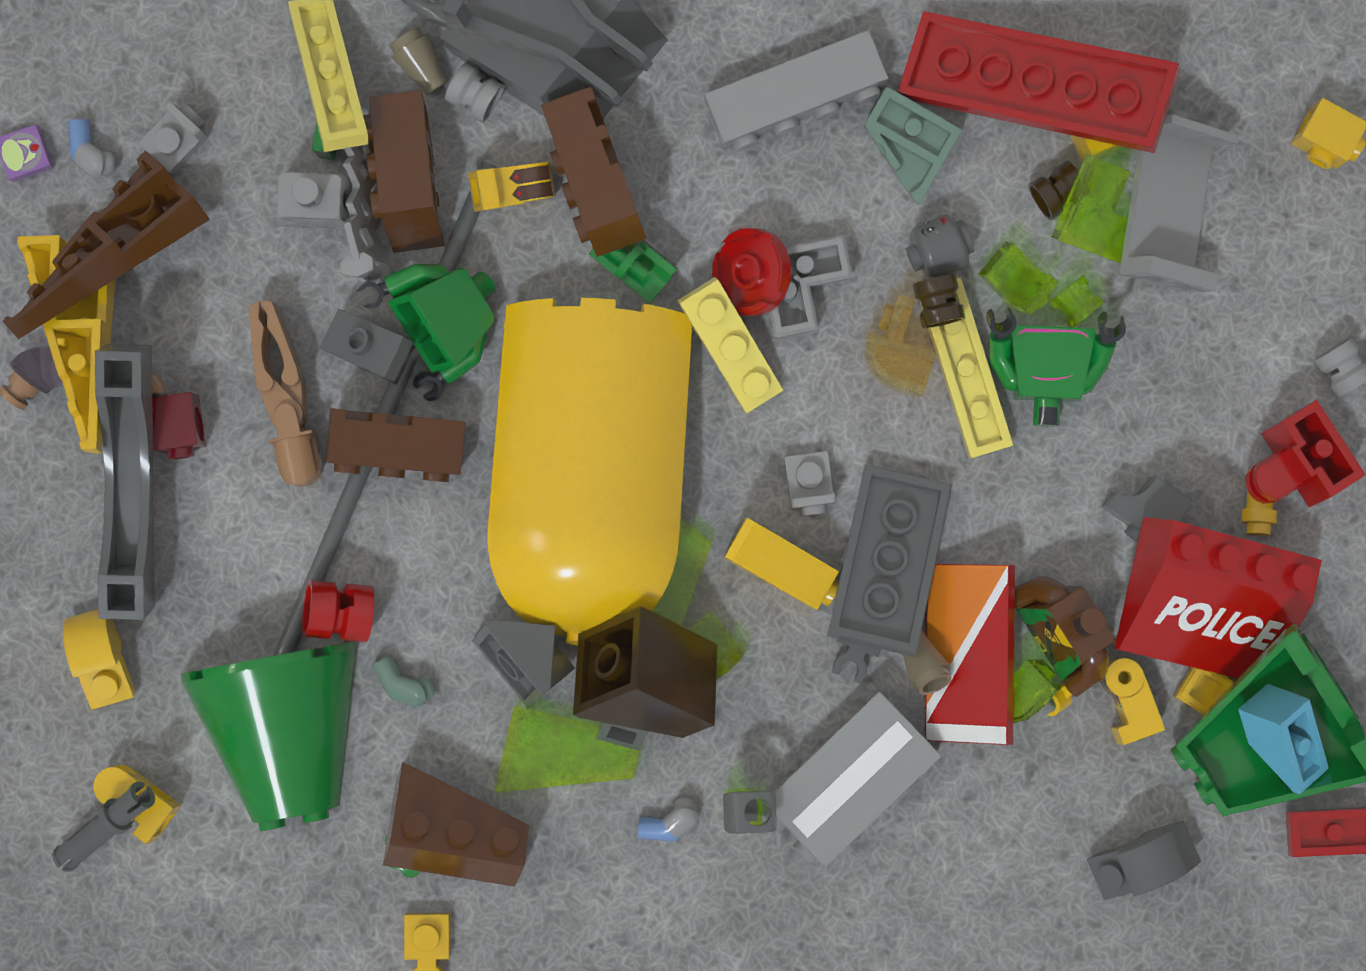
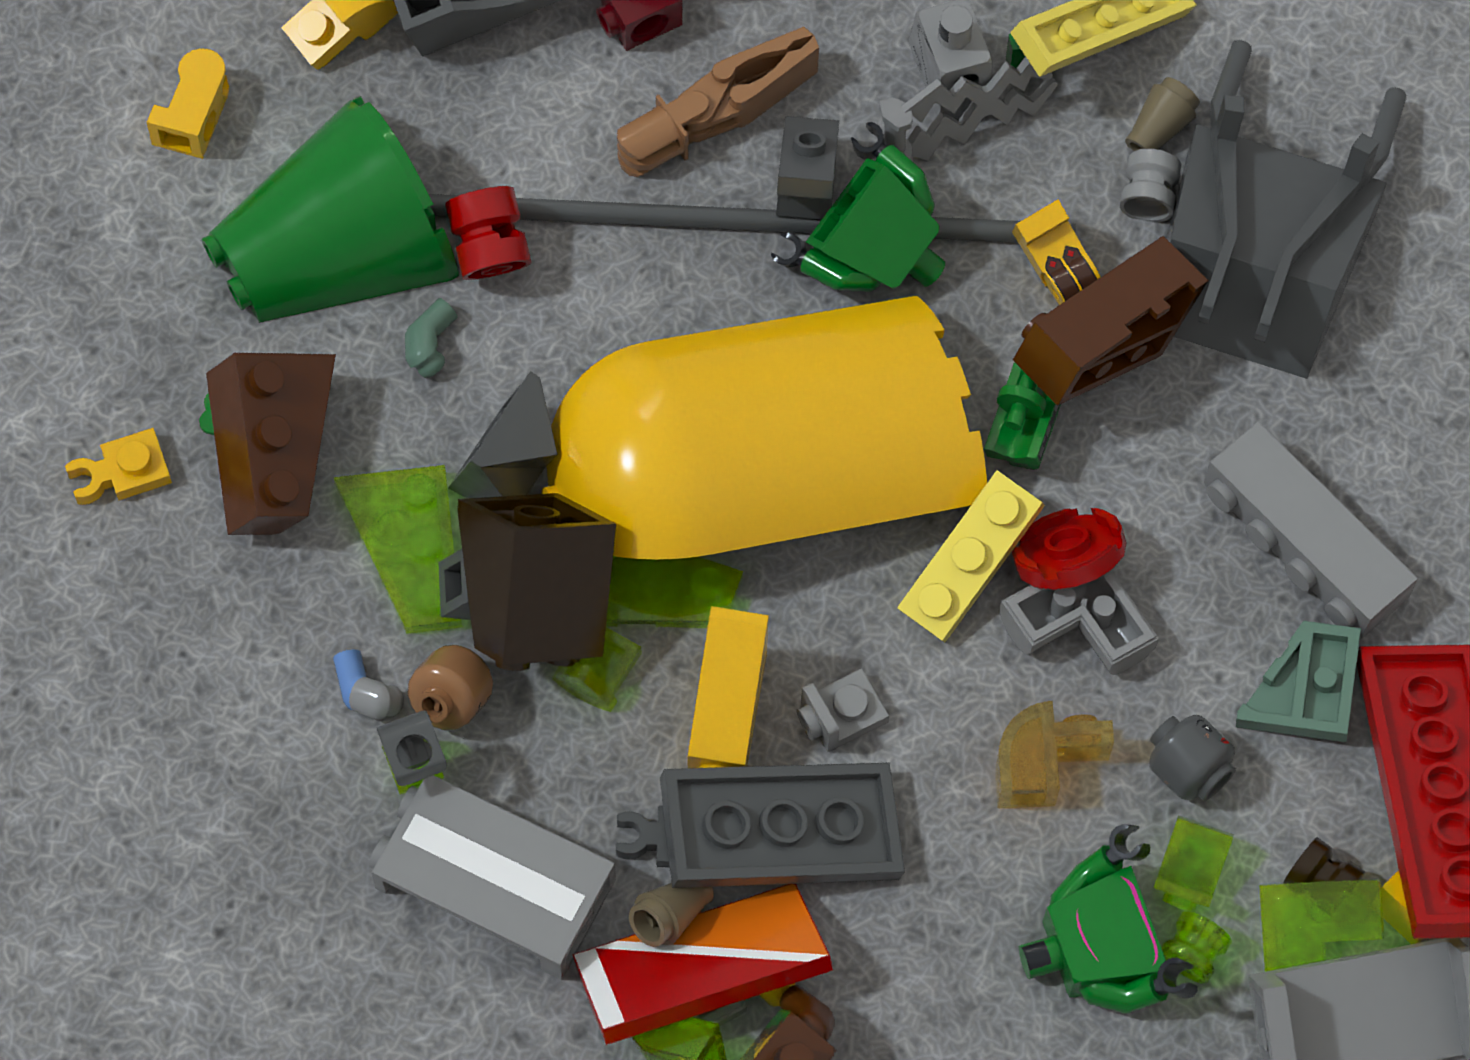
camera: 70 degrees right, 20 degrees down
dark grey pin [52,782,155,872] -> none
reddish brown wedge [325,408,465,482] -> none
reddish brown wedge [363,90,445,253] -> none
dark brown wheel [913,274,966,329] -> none
light yellow plate [920,277,1013,459] -> none
none -> medium nougat head [408,645,493,730]

